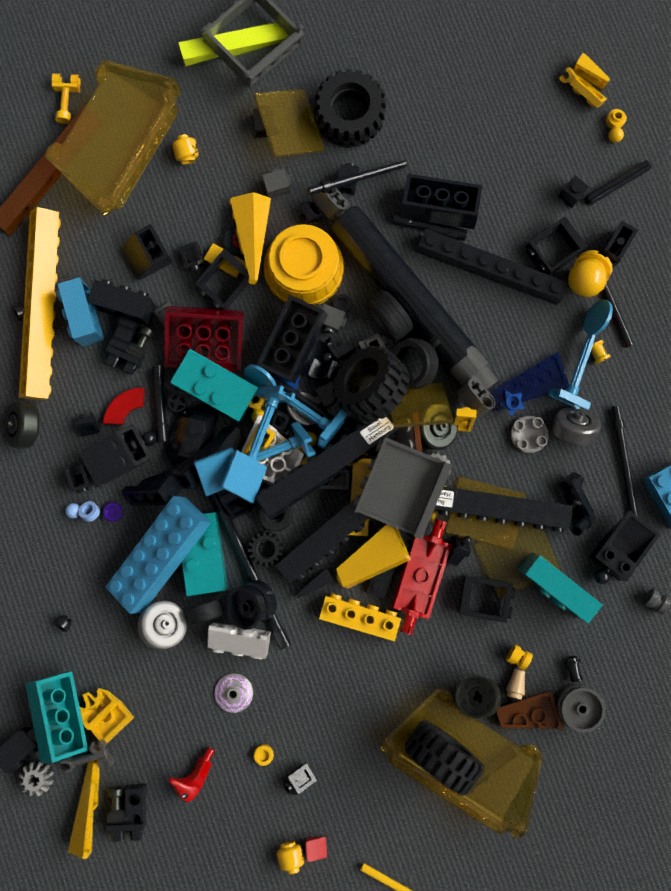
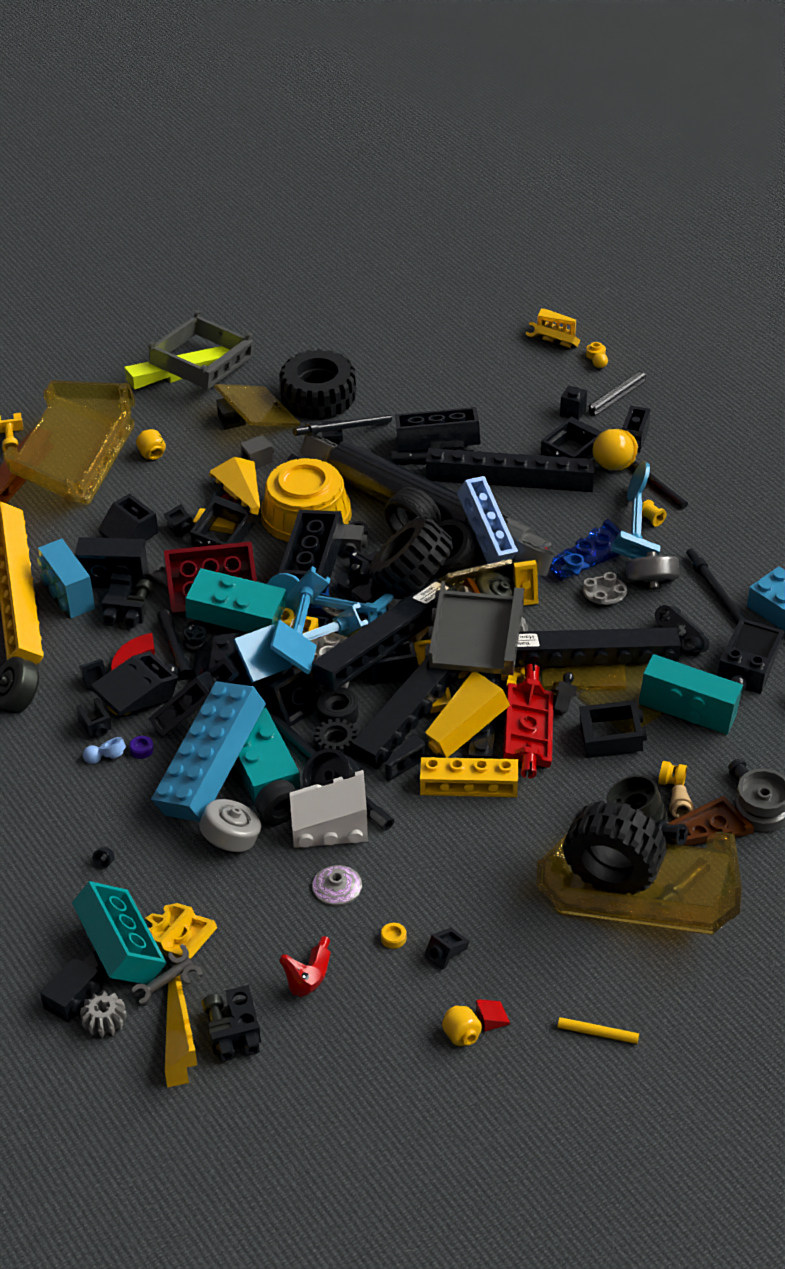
camera: 10 degrees left, 40 degrees down
none -> light blue brick [457,476,518,568]
none -> black bush [656,820,688,846]

